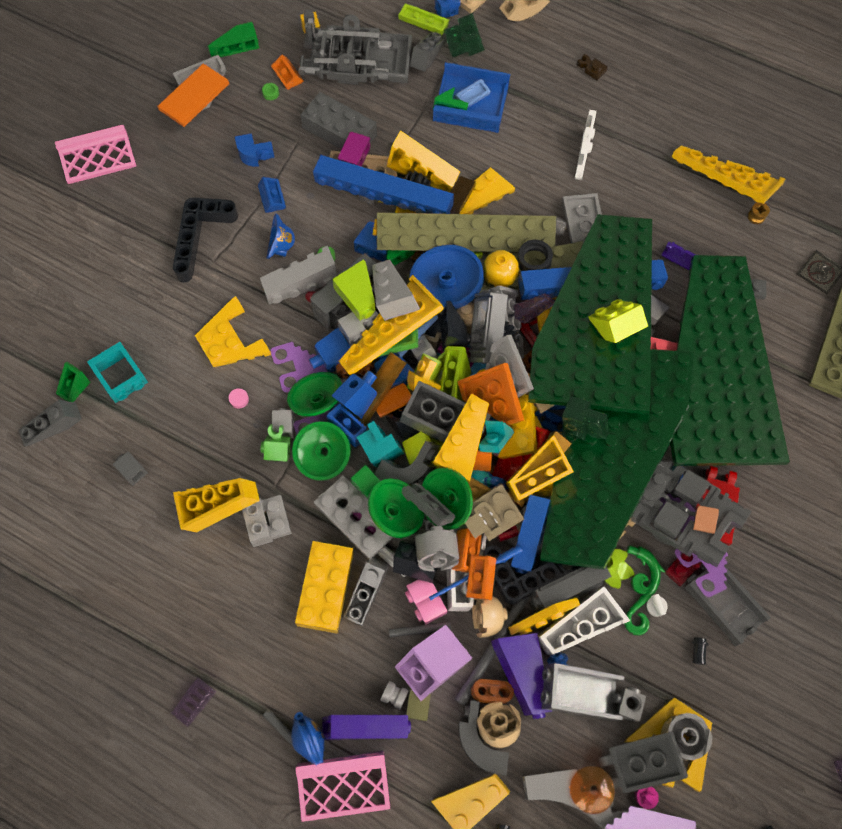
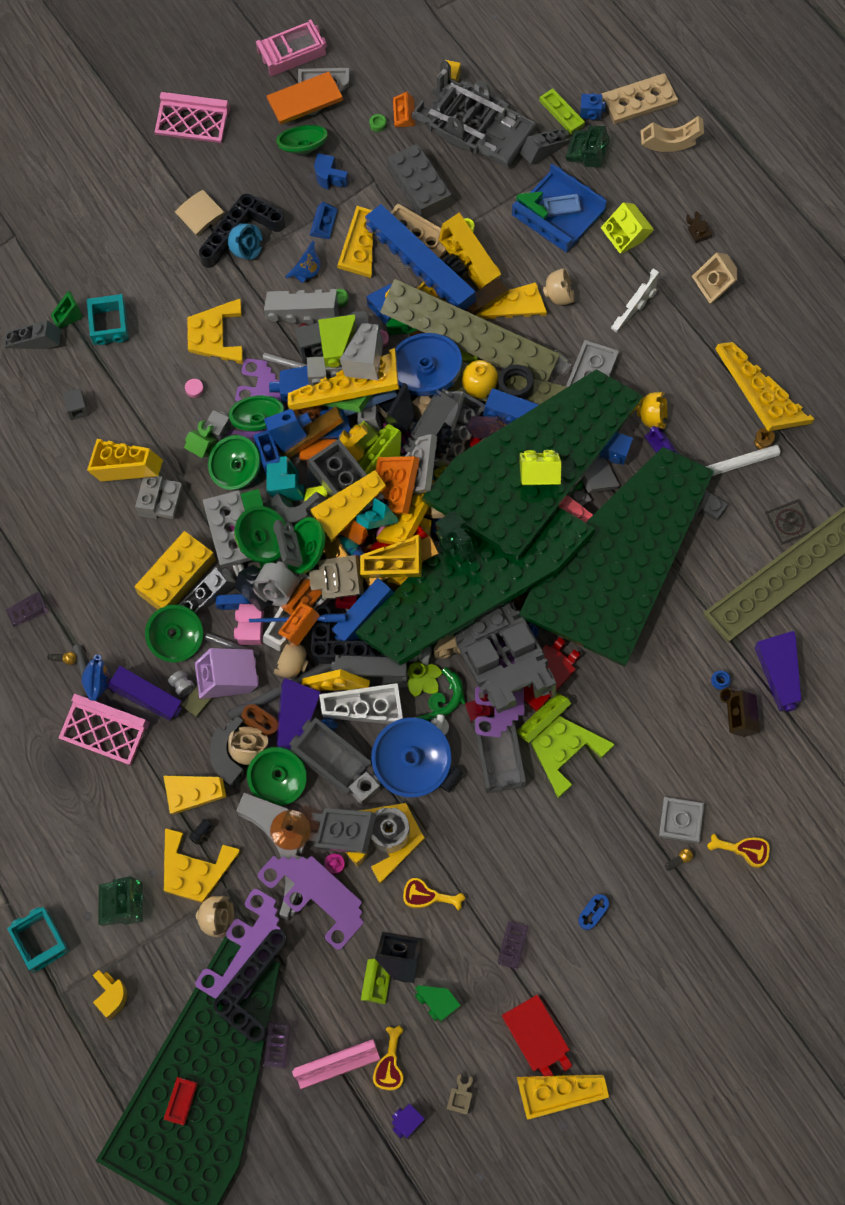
camera: 35 degrees right, 0 degrees up
green slope [208,22,259,57] -> none
magenta panel [338,132,371,167] -> none
nougat slope [693,506,719,534] -> none
none -> piece [47,652,77,665]
none -> green dish [145,604,203,662]
none -> tan slope [175,190,225,236]
none -> blue beam [216,594,252,610]
none -> dark azure cylinder [228,223,262,260]
none -> green dish [247,747,307,806]
none -> bright pink door [256,19,327,77]
none -> light grey bar [263,353,307,368]
none -> green dish [276,125,328,155]
none -> yellow wing [337,206,373,278]
none -> blue dish [371,717,451,797]
none -> yellow piece [403,878,465,911]
none -> lime plate [516,693,571,743]
none -> lime wing [531,716,614,798]
none -> tan cylinder [543,268,575,305]
none -> neon yellow slope [601,202,654,254]
none -> yellow cylinder [637,392,668,429]
none -> tan slope [692,252,737,304]
none -> white axle [705,445,781,476]

